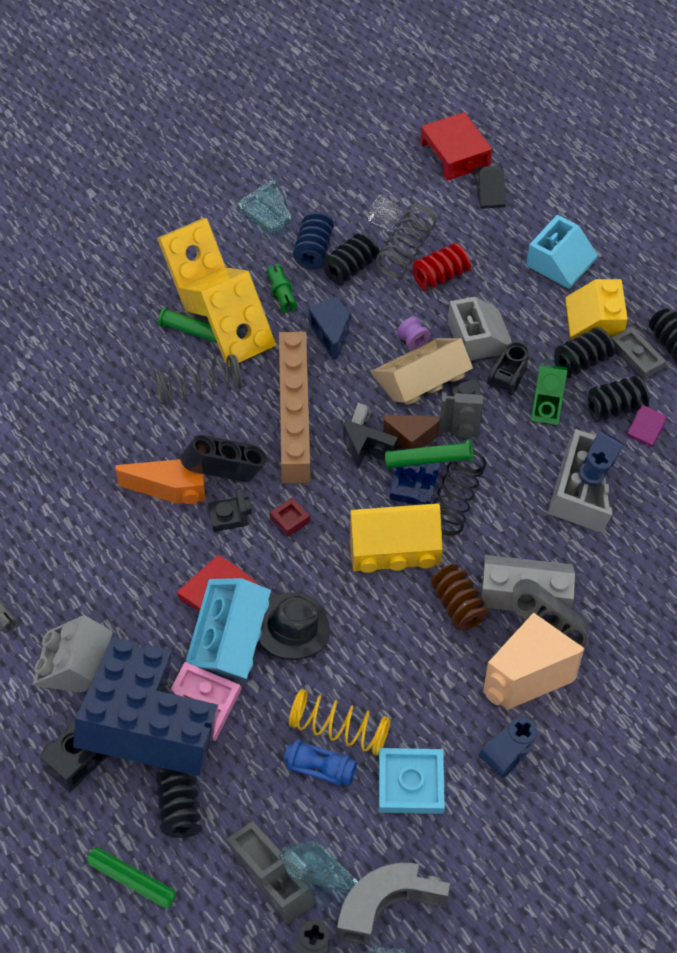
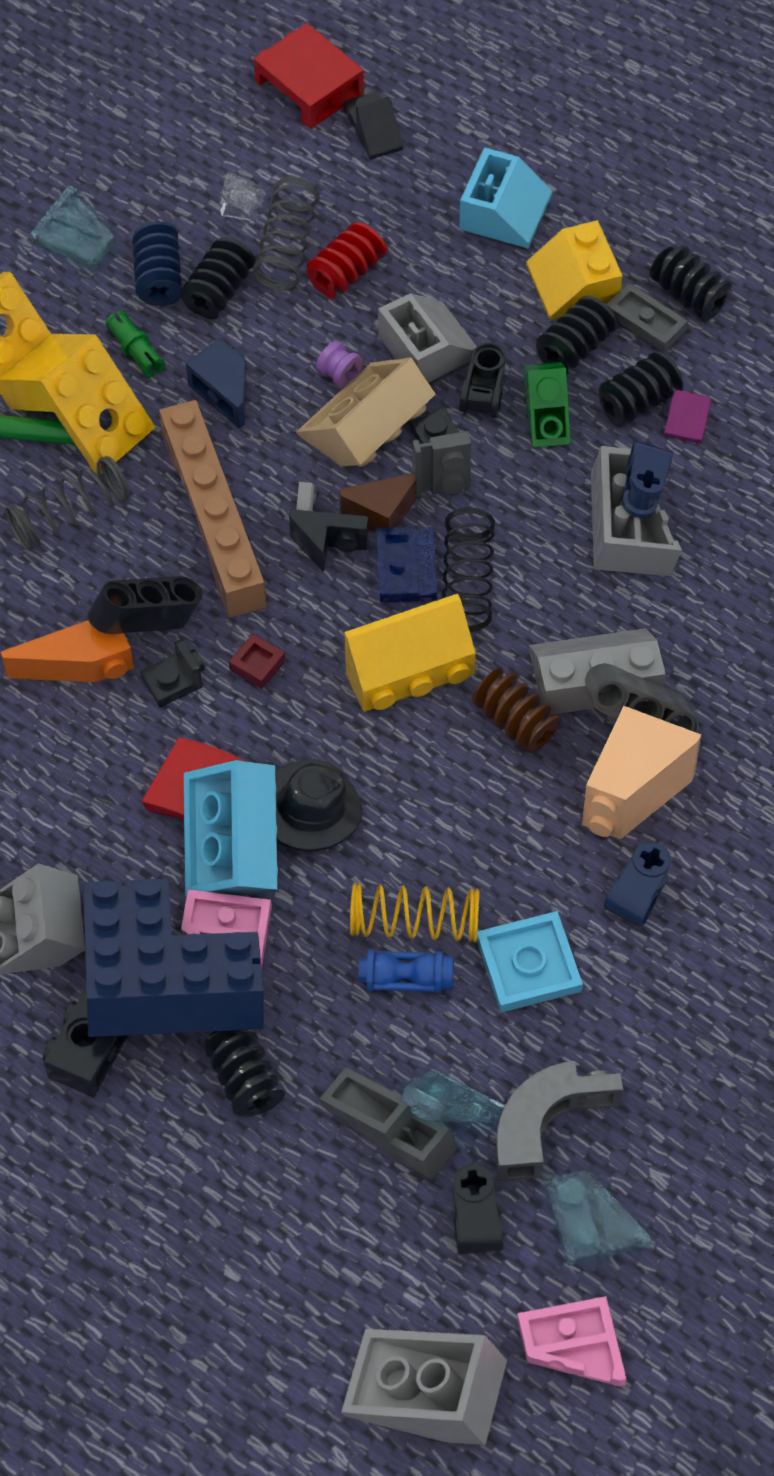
camera: 15 degrees left, 5 degrees up
green axle [87,847,176,909] -> none
green pin [385,439,474,469] -> none

